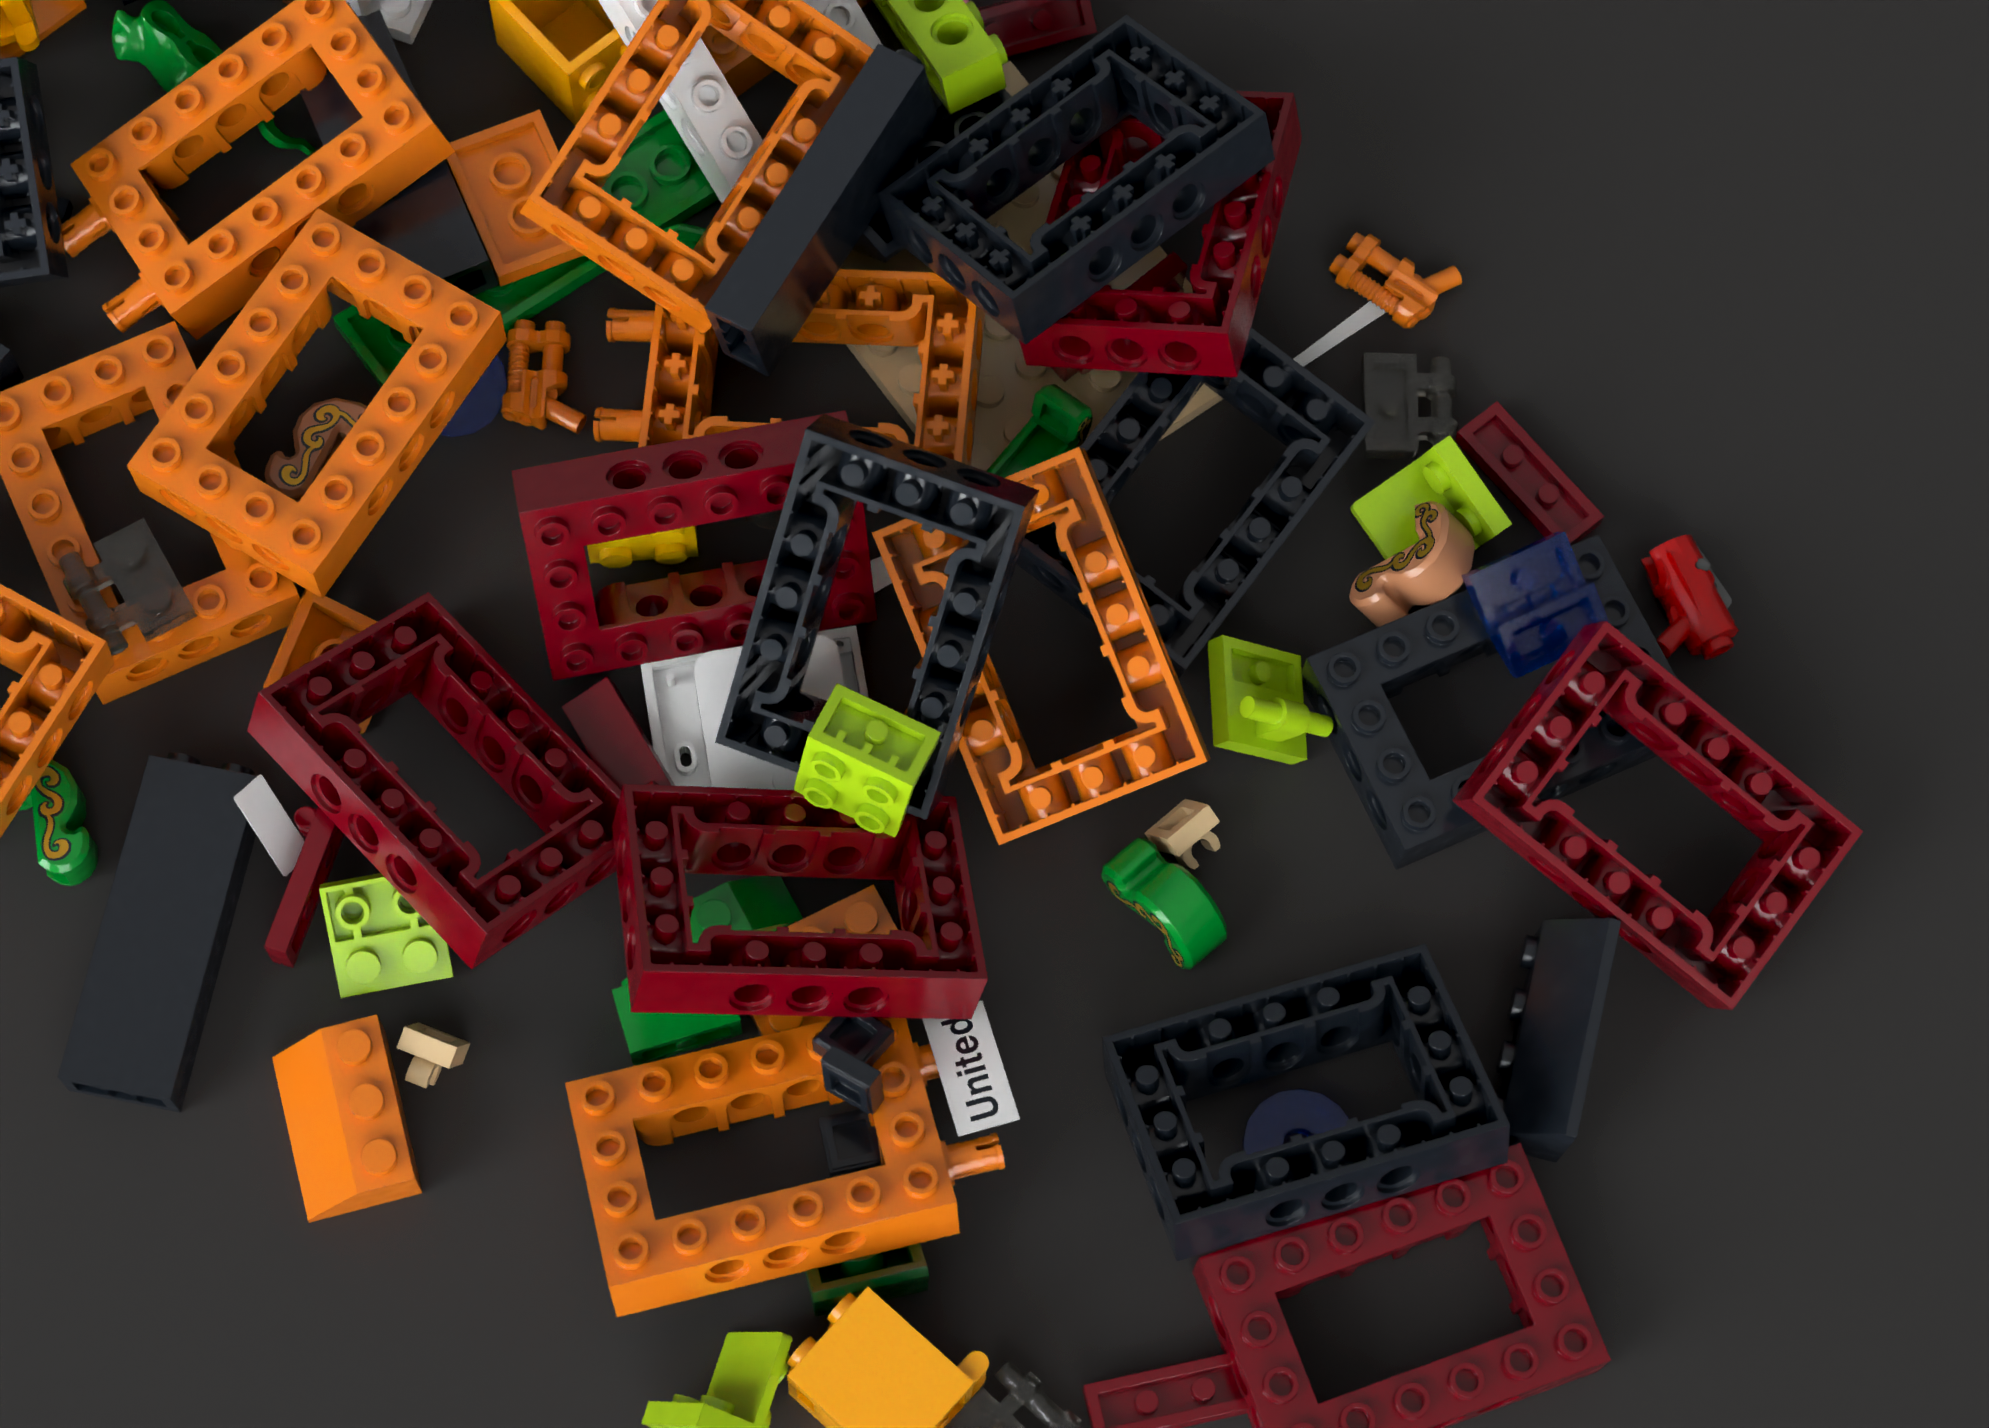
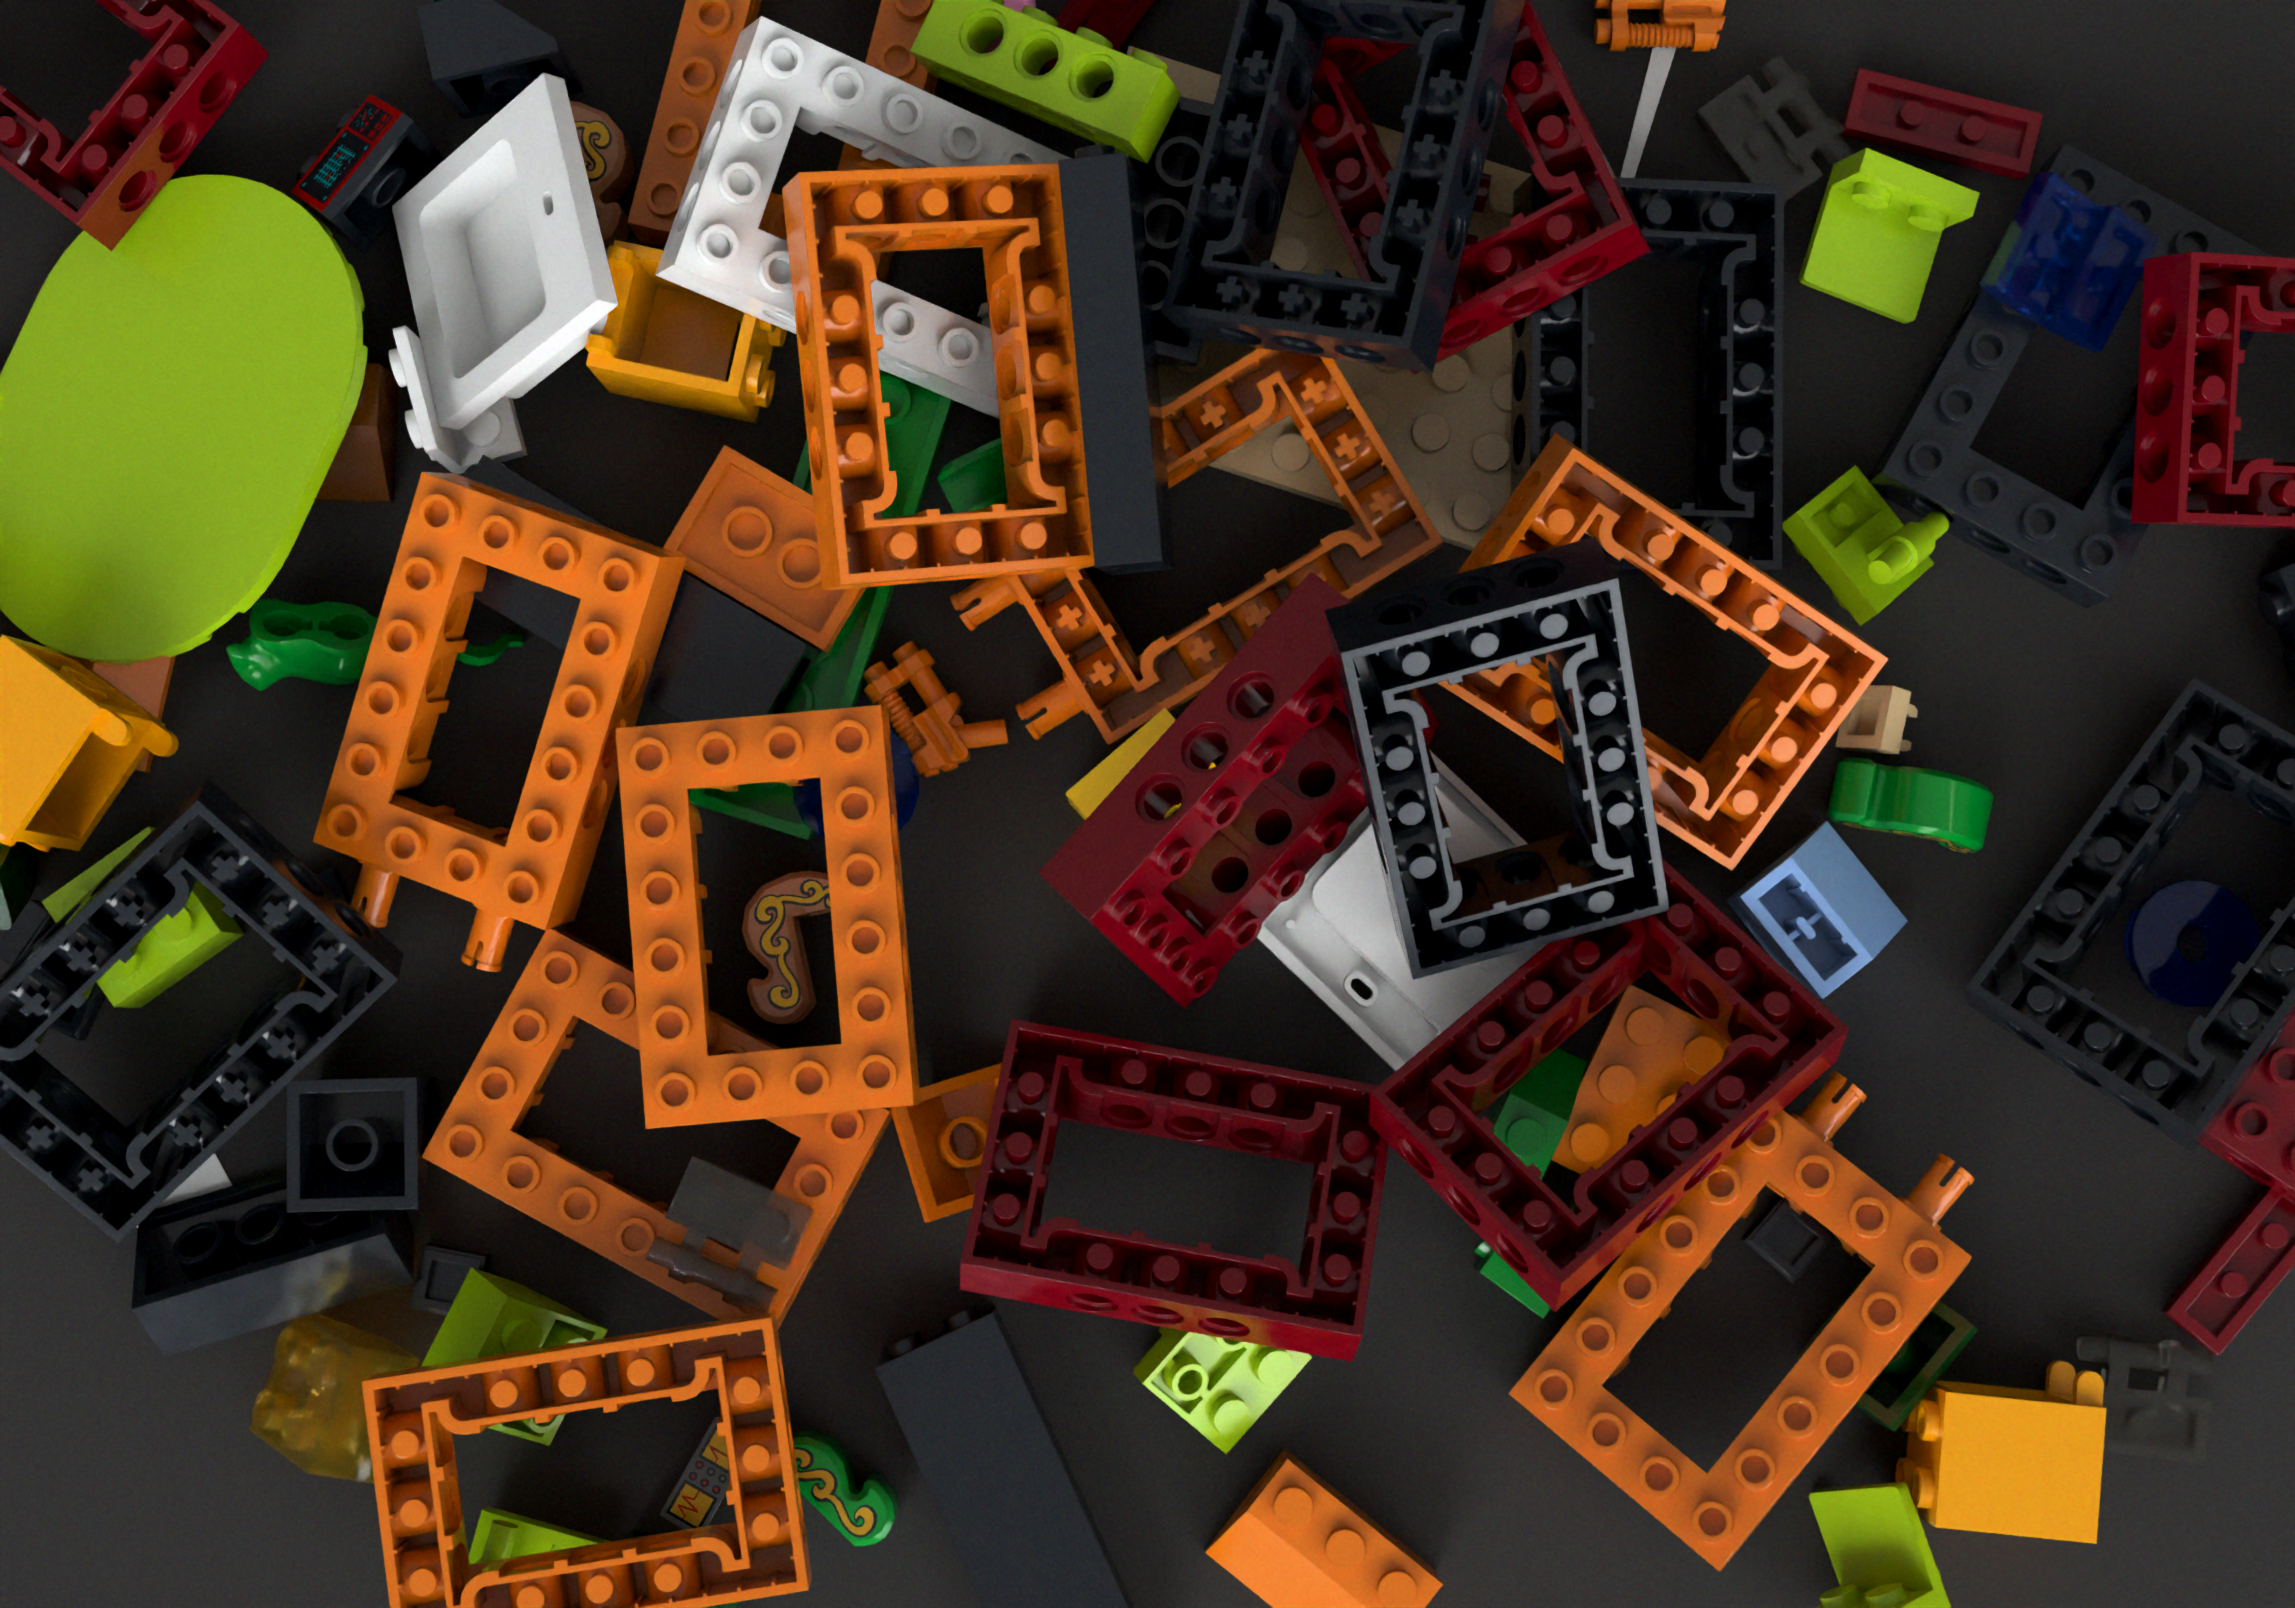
camera: 25 degrees left, 15 degrees up
white sticker [234,774,305,876] -> none
dark red hinge [264,806,345,968] -> none
tan tile [396,1022,470,1088] -> none
dark red hinge [562,677,675,791] -> none
lime bracket [794,683,941,837] -> none
black tile [813,1017,895,1066] -> none
black tile [821,1045,884,1115] -> none
white sticker [922,1001,1020,1137] -> none
green animal [987,384,1093,478] -> none
nougat animal [1349,501,1475,627] -> none
red piece [1640,534,1739,660] -> none
none -> light blue slope [1726,821,1908,1000]

